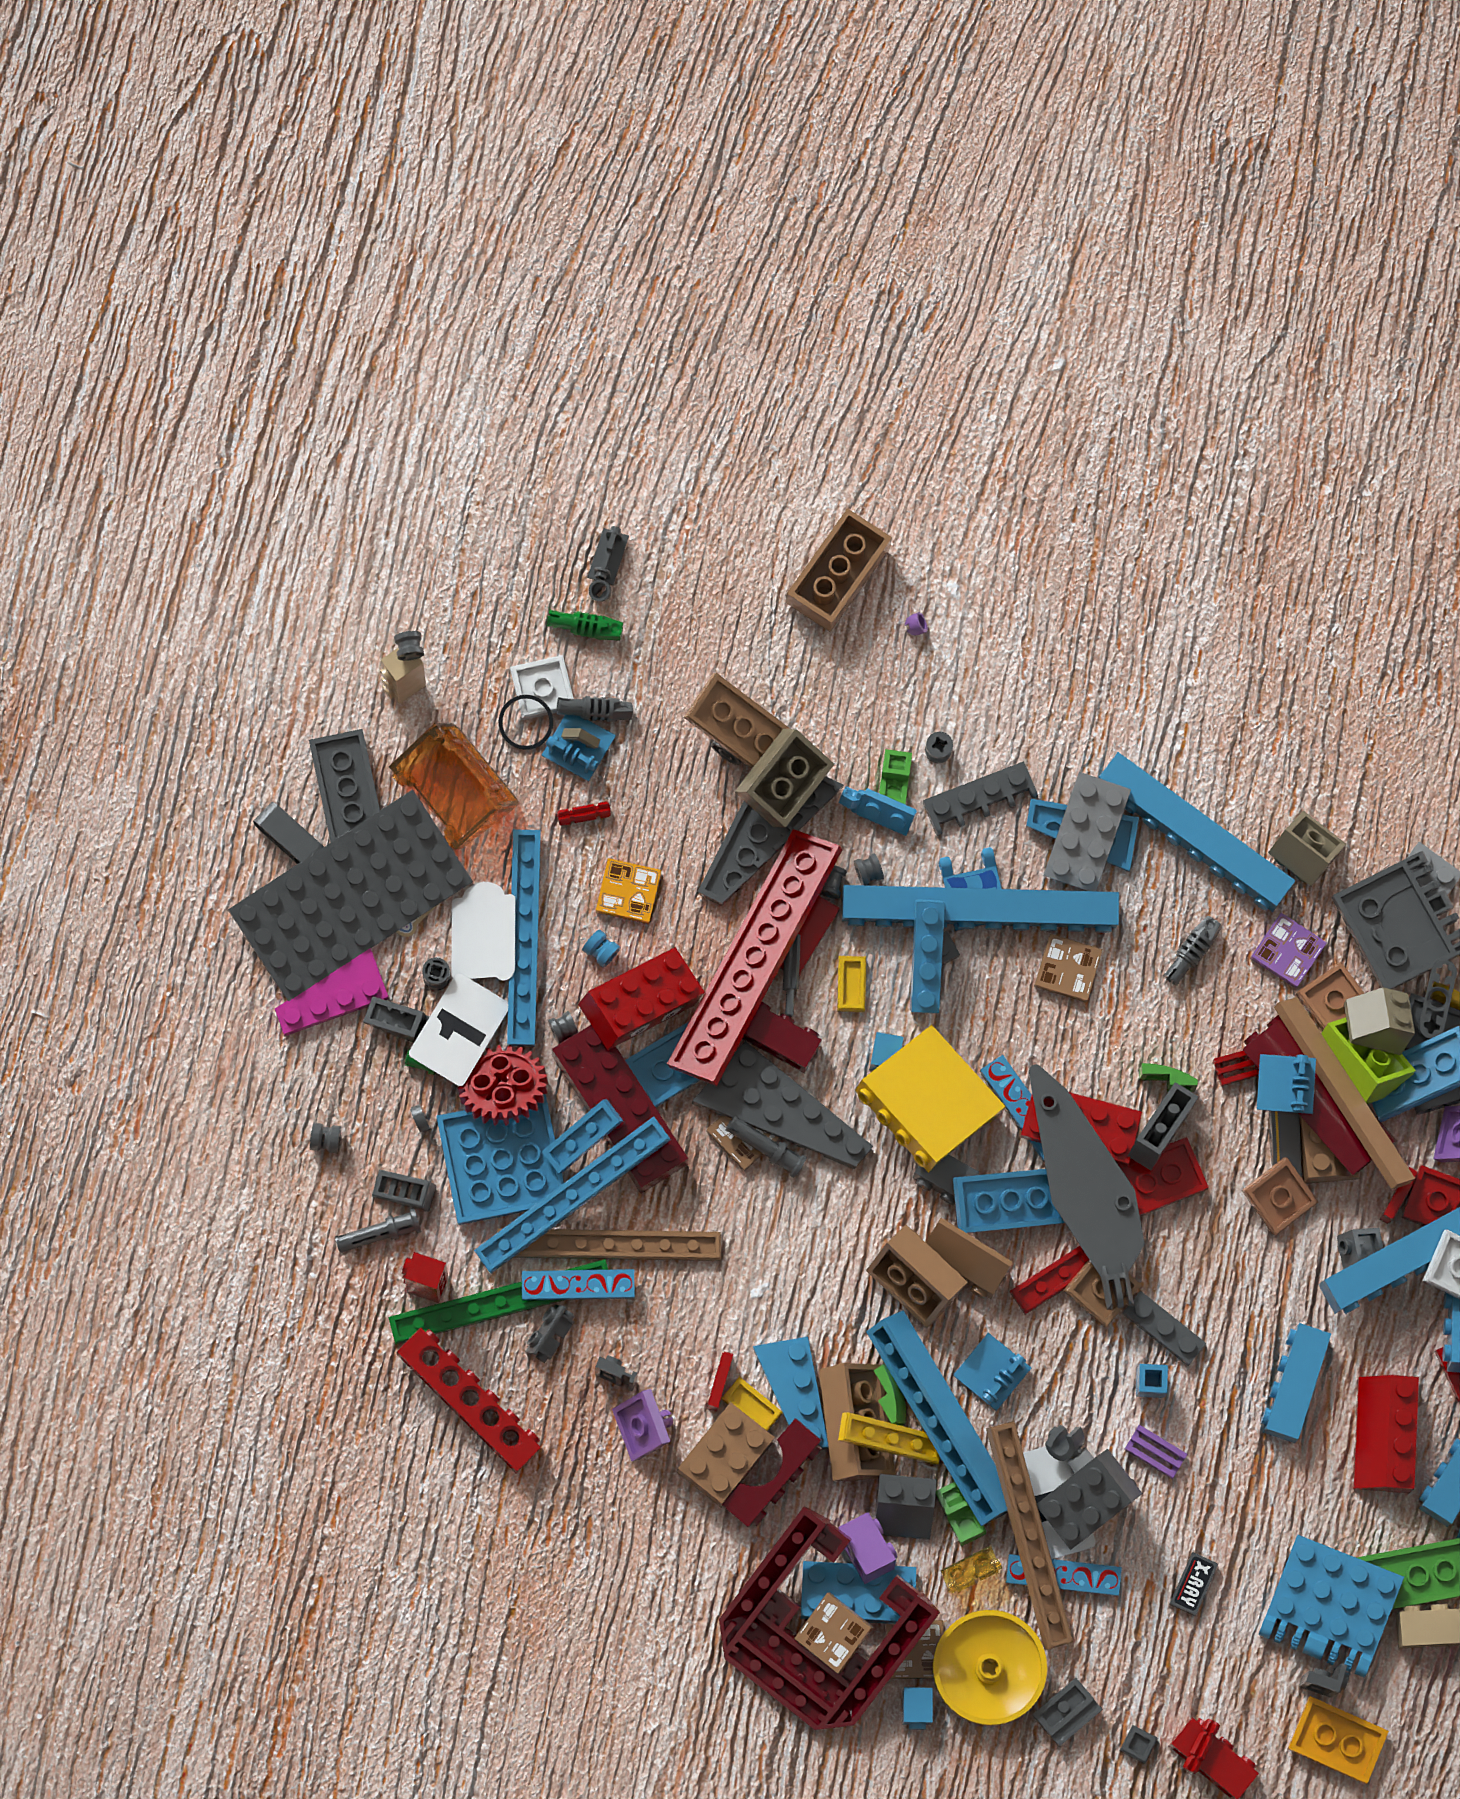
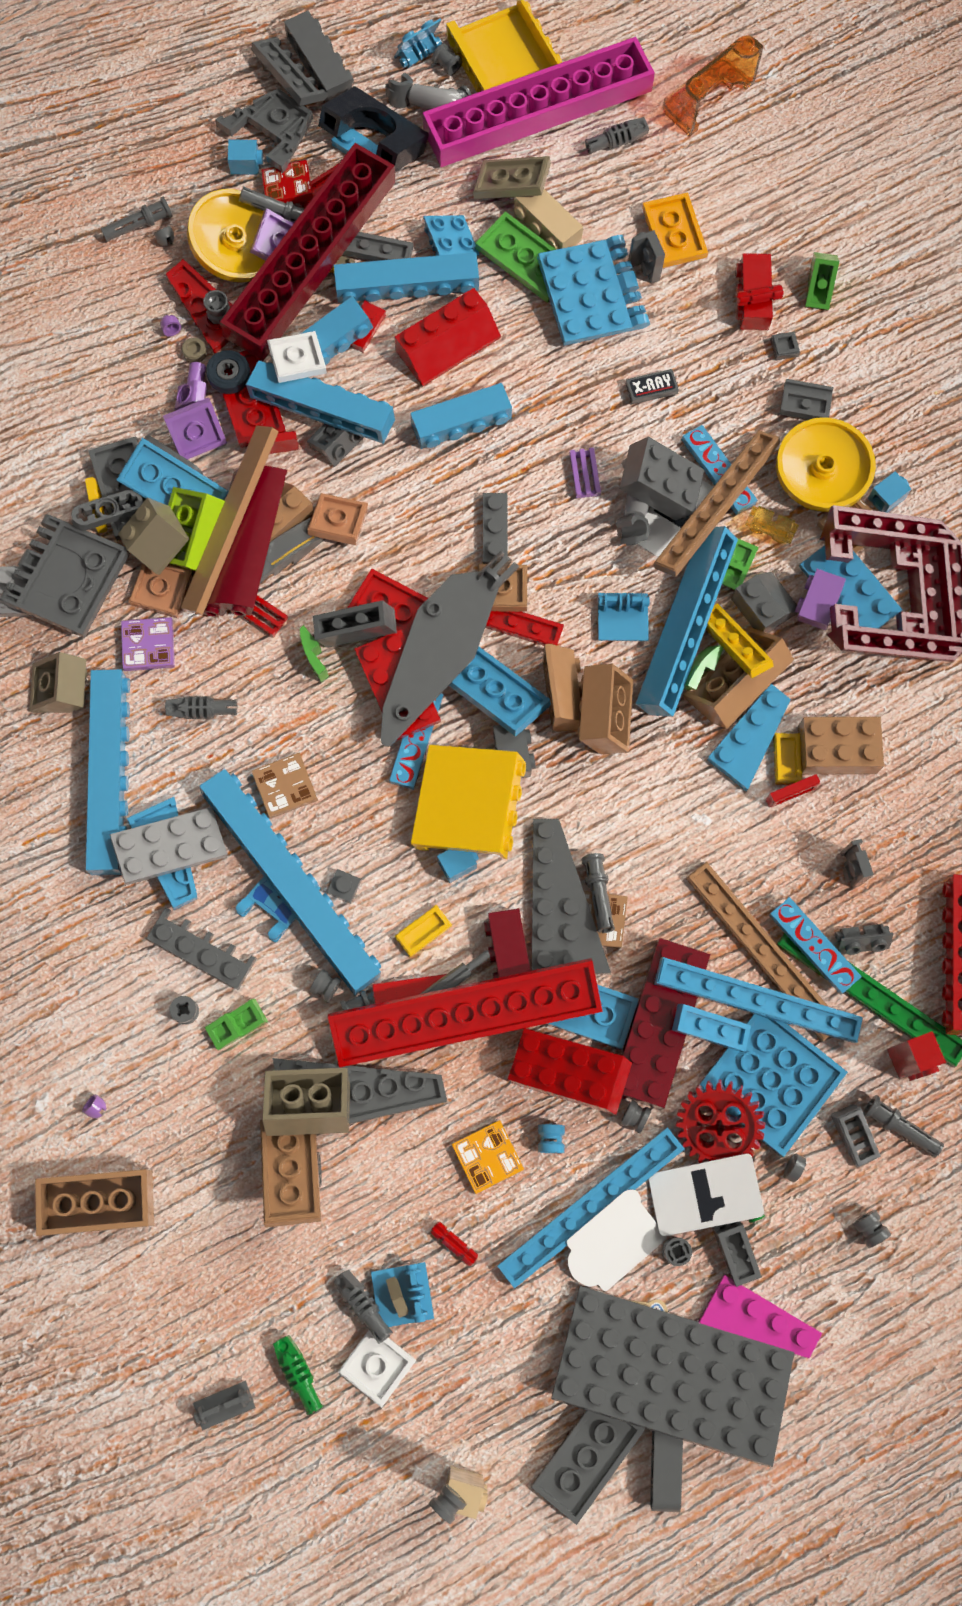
camera: 125 degrees left, 0 degrees up
clear orange windscreen [389,722,519,850] -> none
black piece [498,695,553,750] -> none
dark grey hinge [589,580,612,602] -> none
medium lavender tile [612,1389,673,1462] -> none
dark red arch [722,1418,823,1527] -> none
medium nougat tile [794,1592,874,1674] -> none
dark azure hinge [838,786,917,836] -> none
dark azure brick [910,899,945,1013] -> none
dark azure brick [1136,1364,1168,1398] -> none
dark azure hinge [1257,1054,1316,1114] -> none

